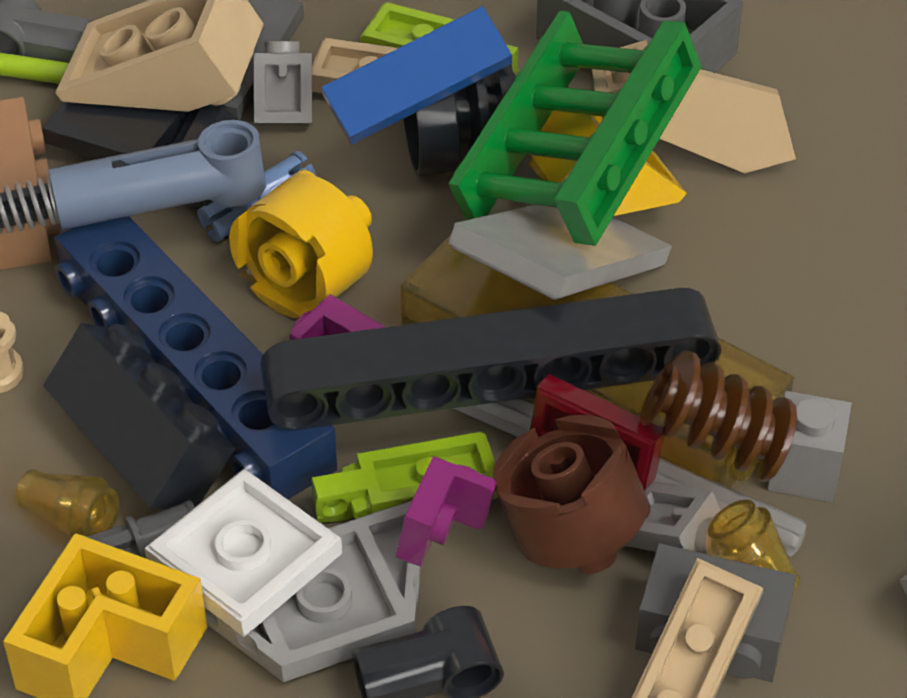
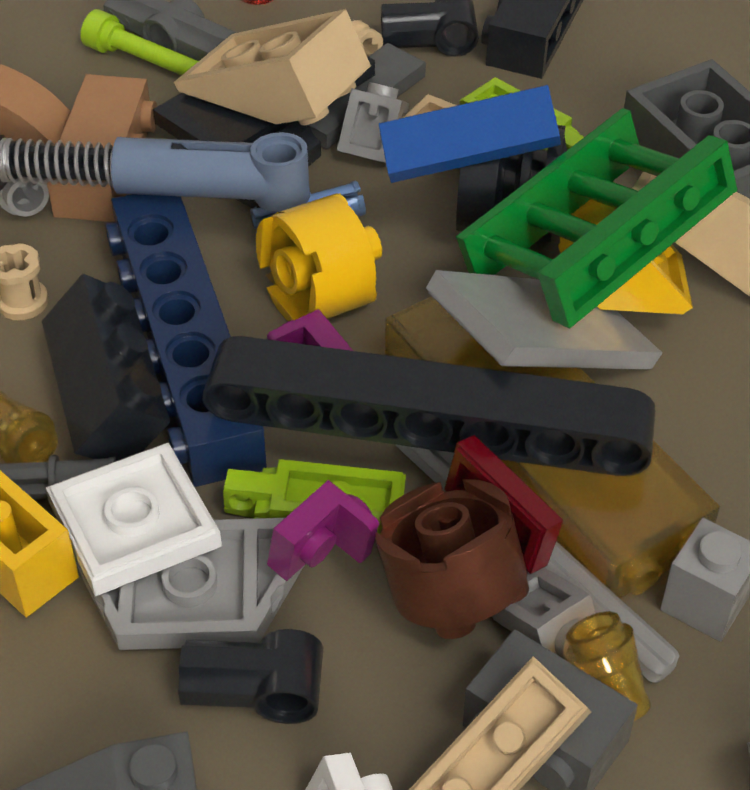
camera: 20 degrees right, 0 degrees up
reddish brown piece [640,351,797,482] -> none

